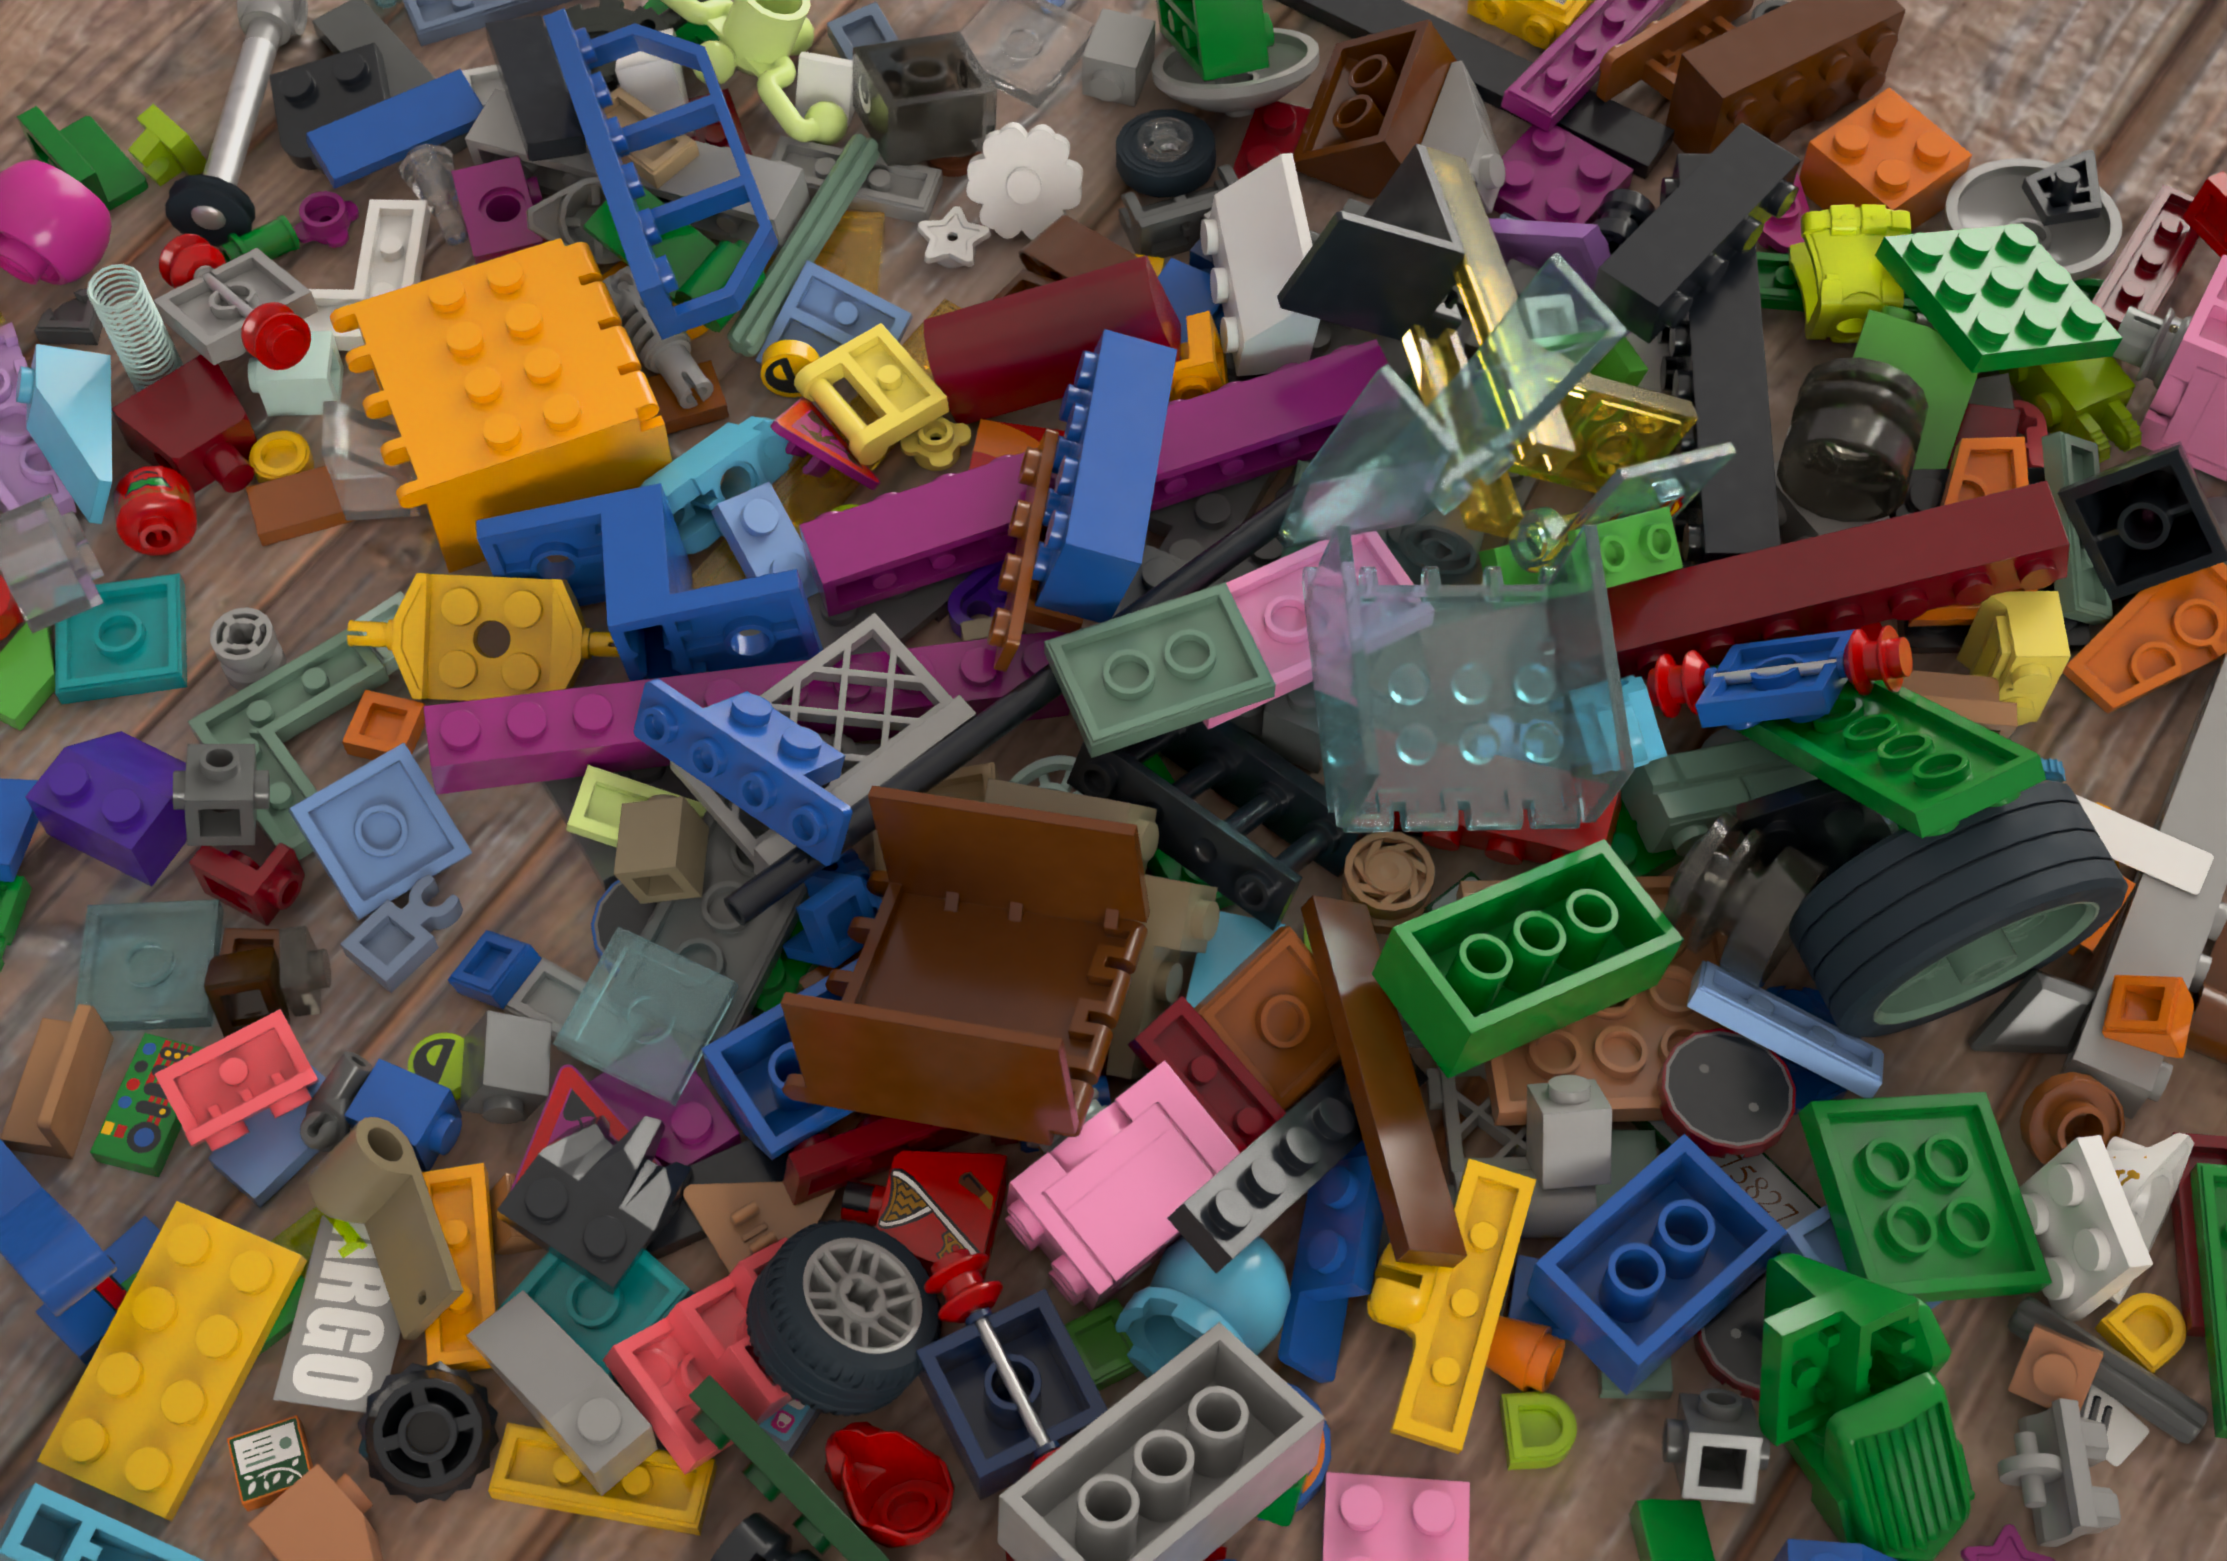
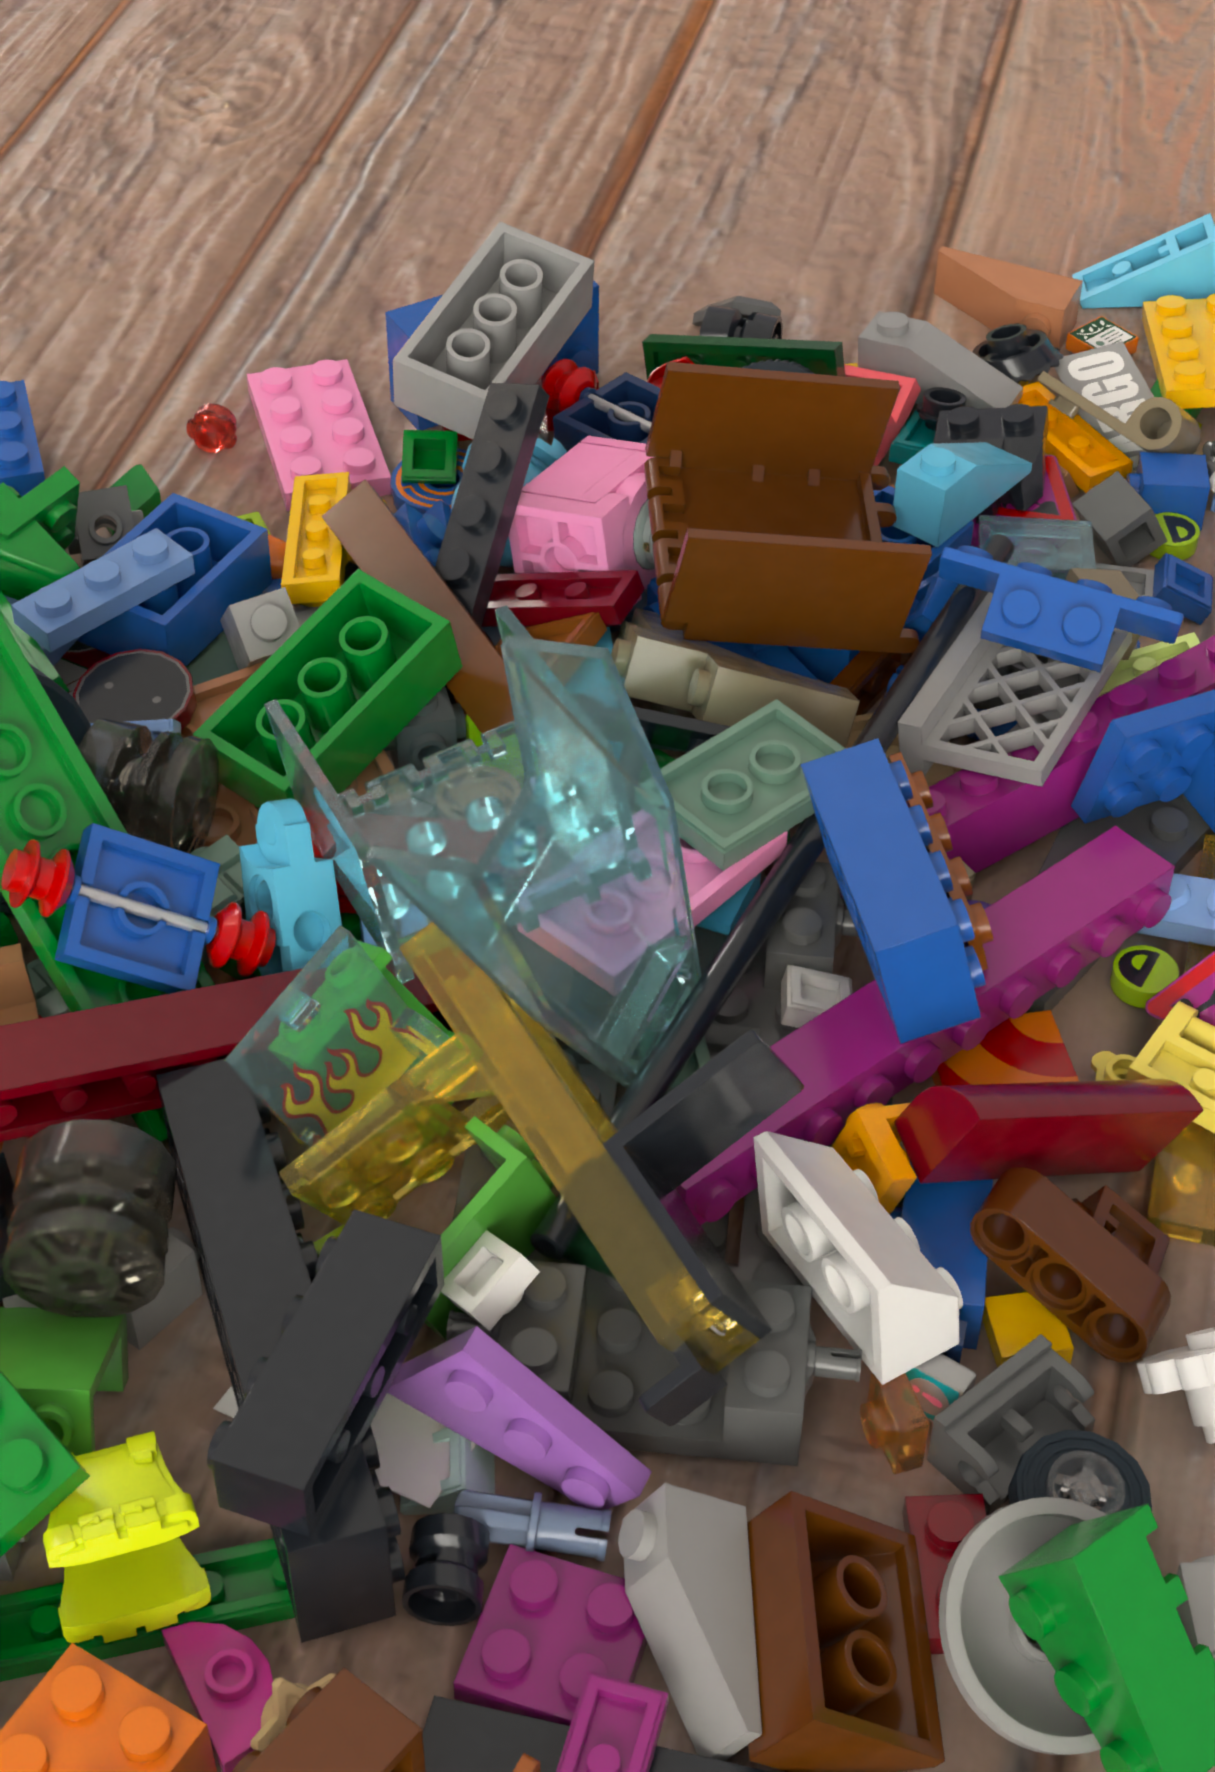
camera: 160 degrees right, 15 degrees down
none -> medium blue plate [11,528,195,652]
none -> white tile [781,965,853,1028]
none -> medium azure slope [892,442,1032,547]
none -> black plate [917,387,966,431]

